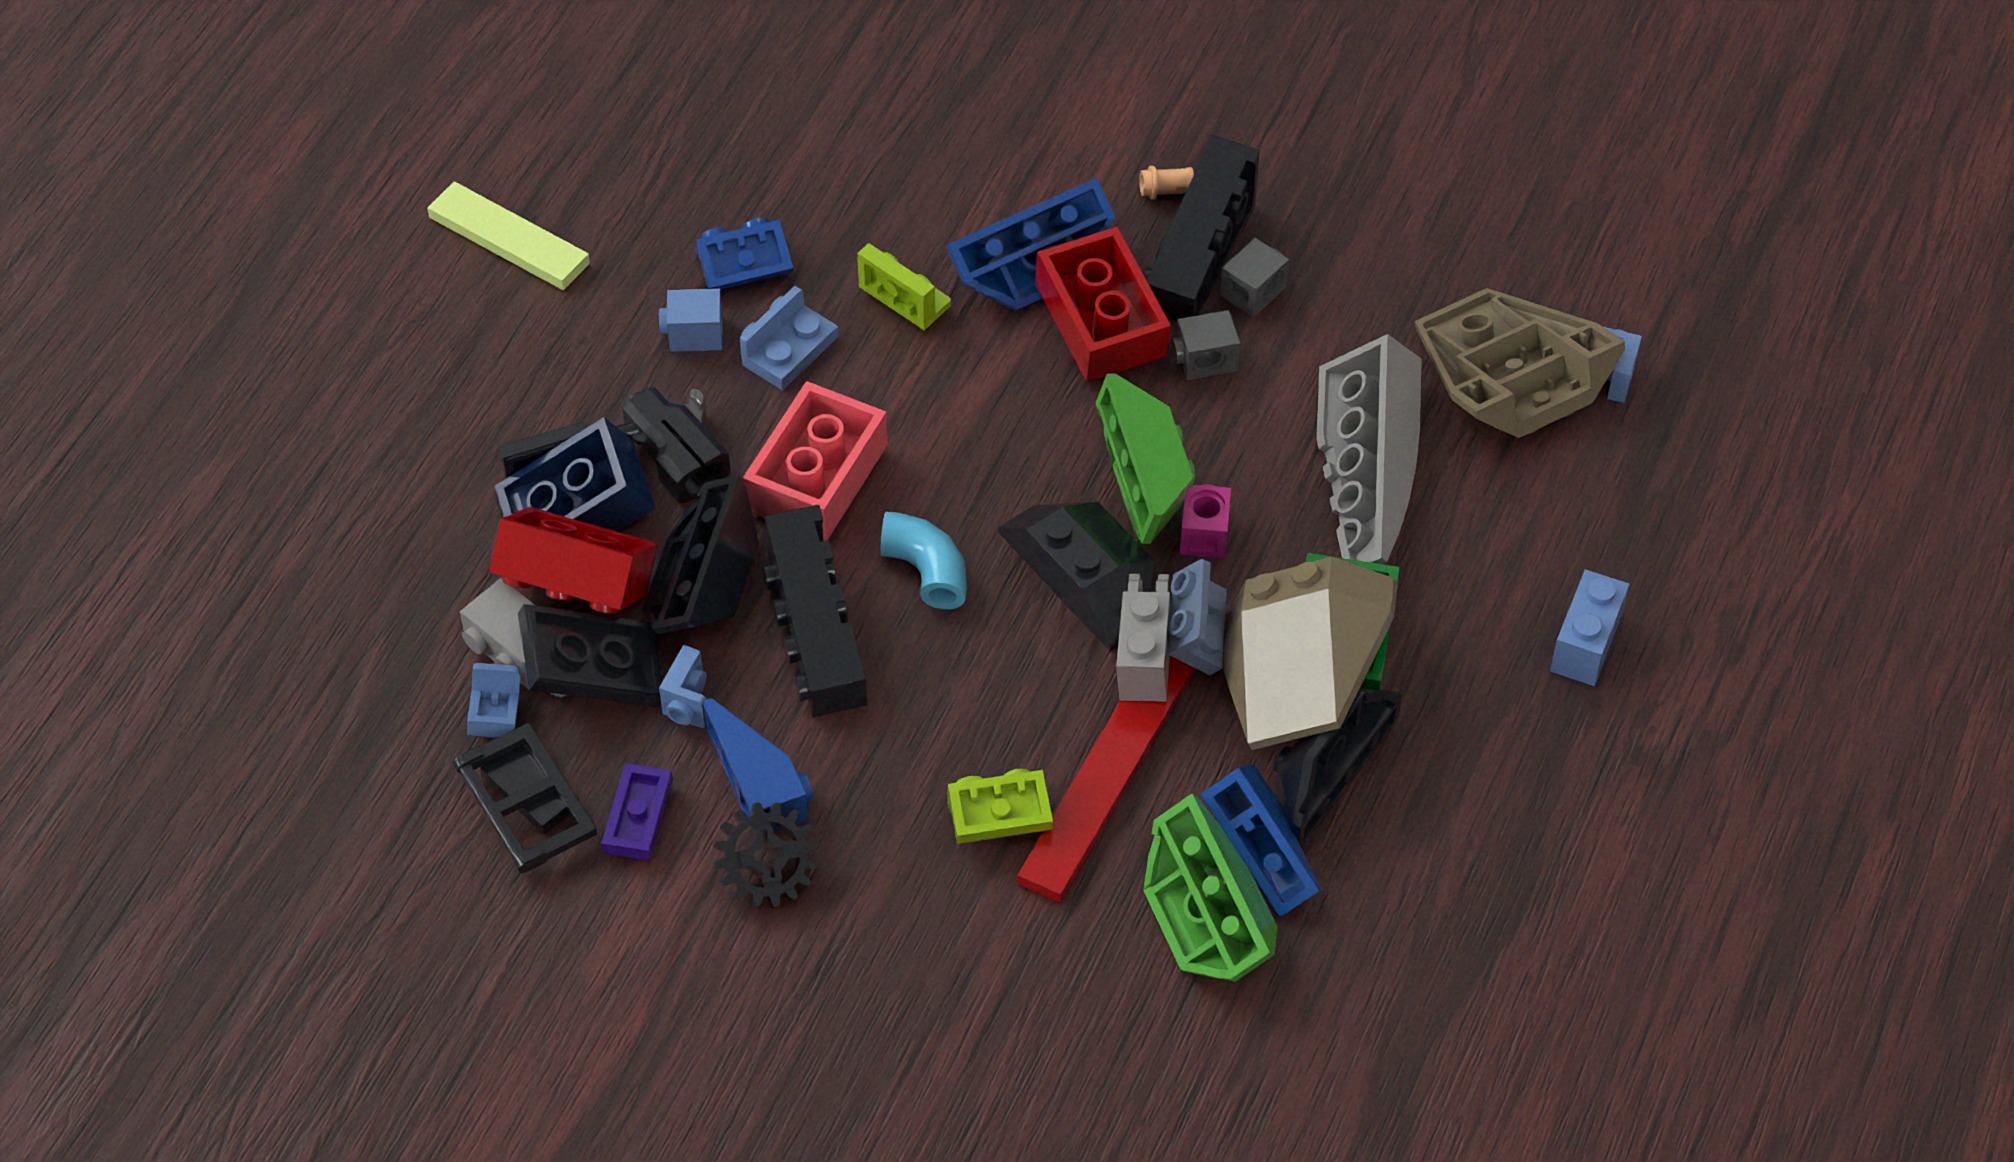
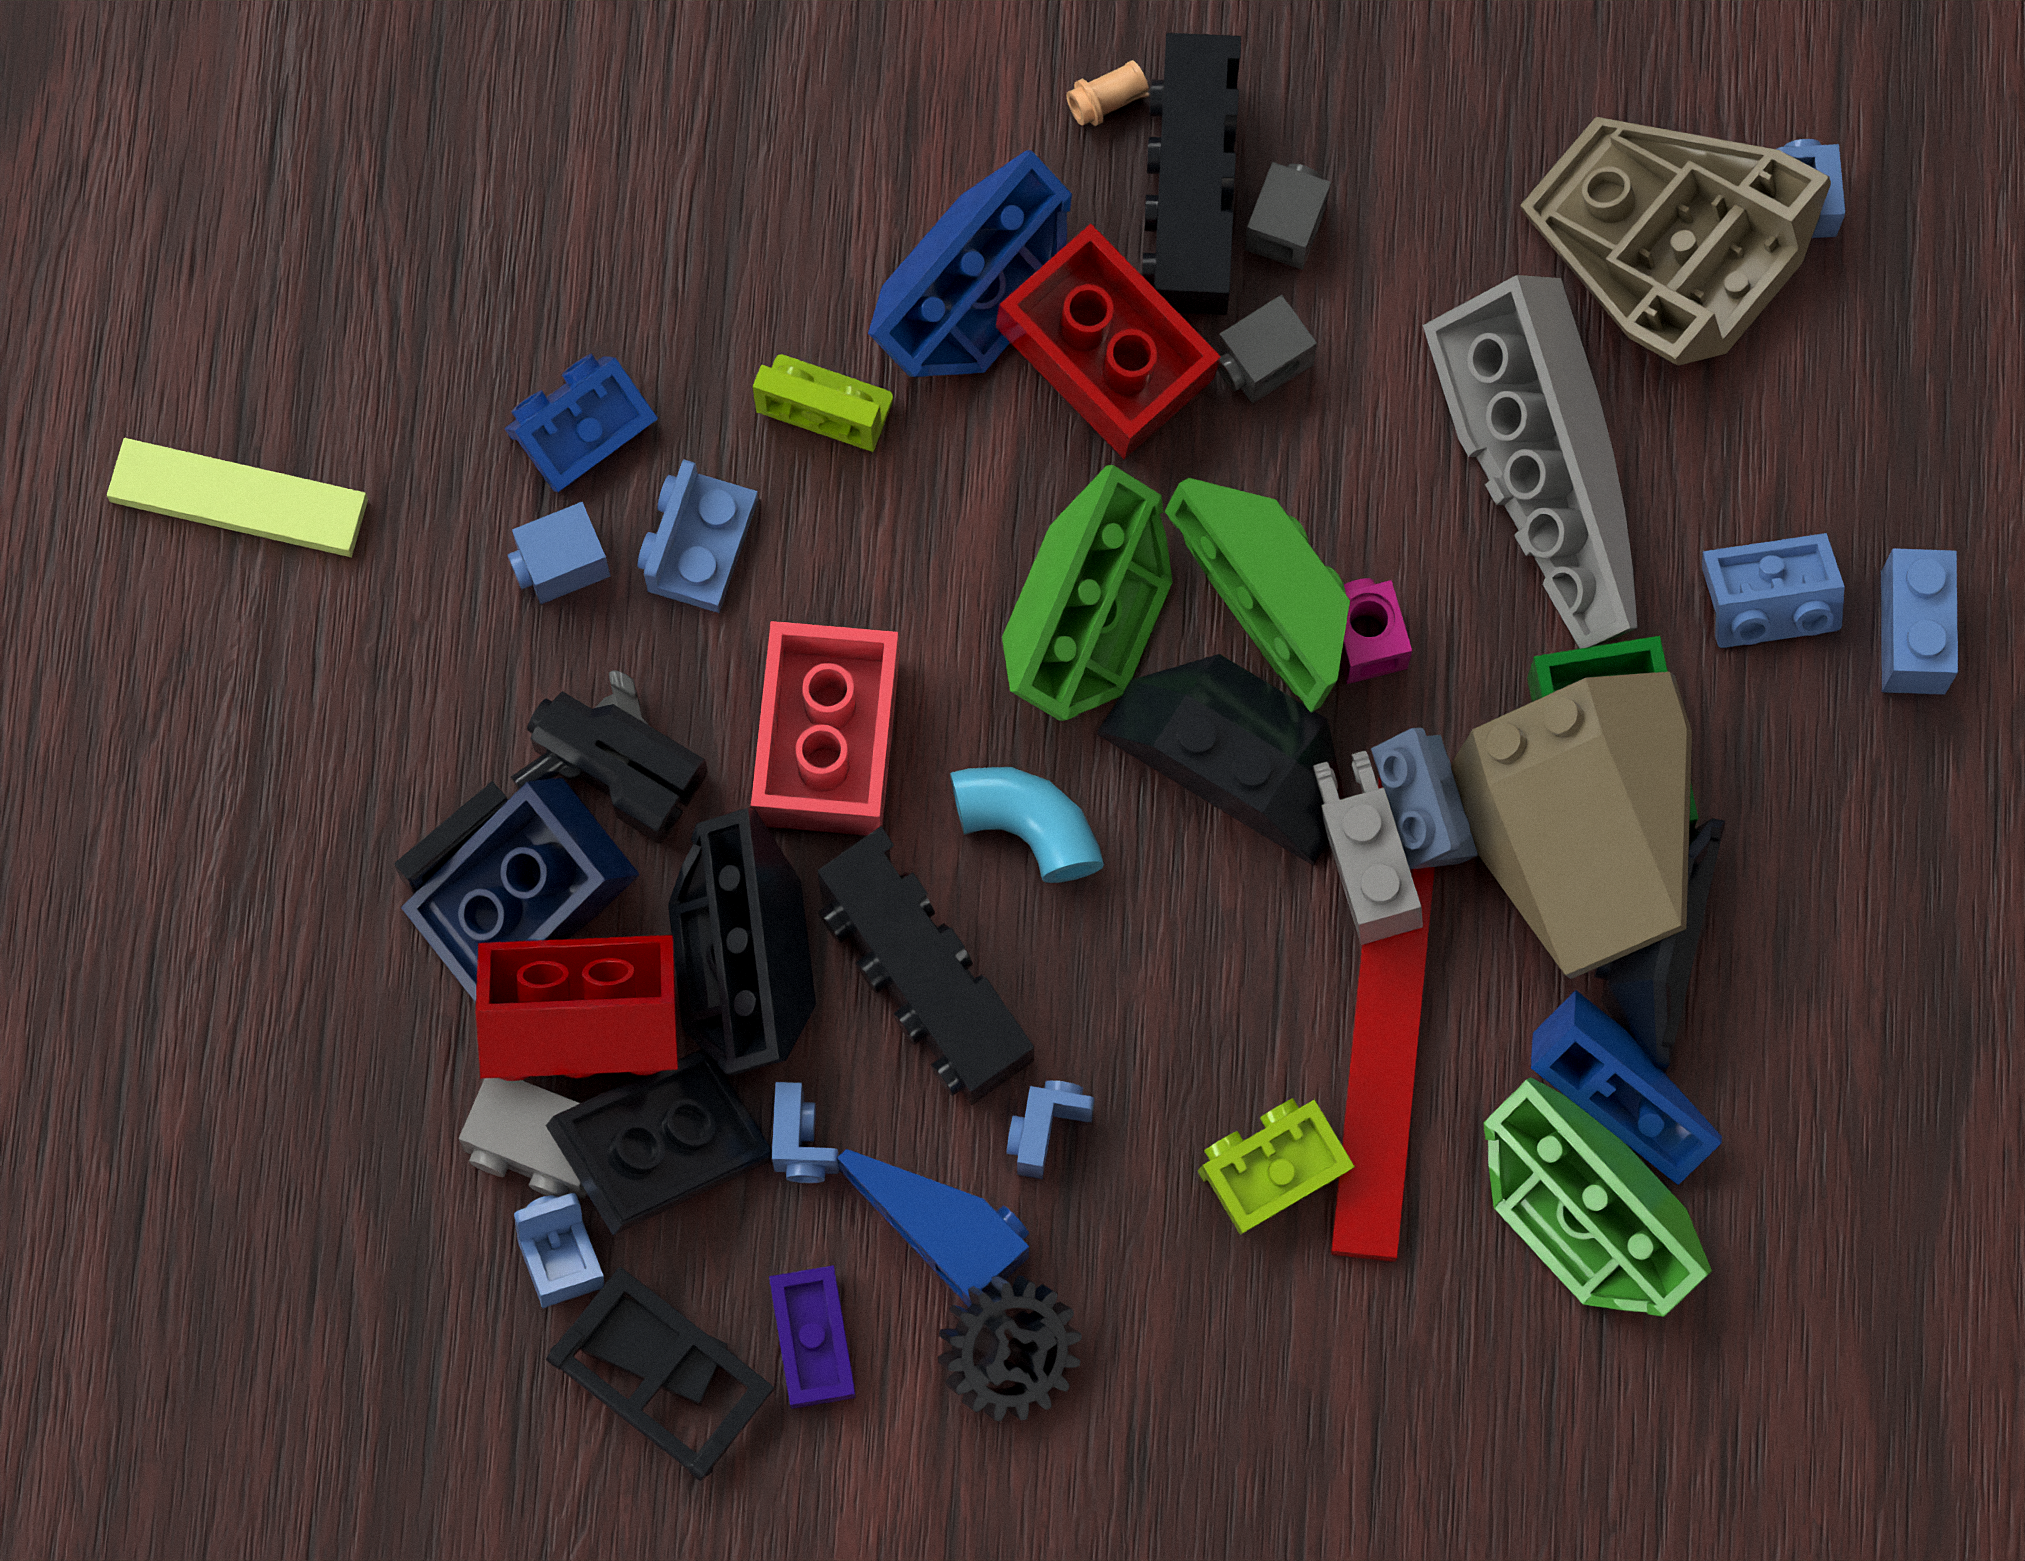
camera: 20 degrees left, 20 degrees up
none -> bright green wedge [1002,465,1172,721]
none -> medium blue bracket [1006,1080,1095,1179]
none -> medium blue bracket [1702,533,1845,648]

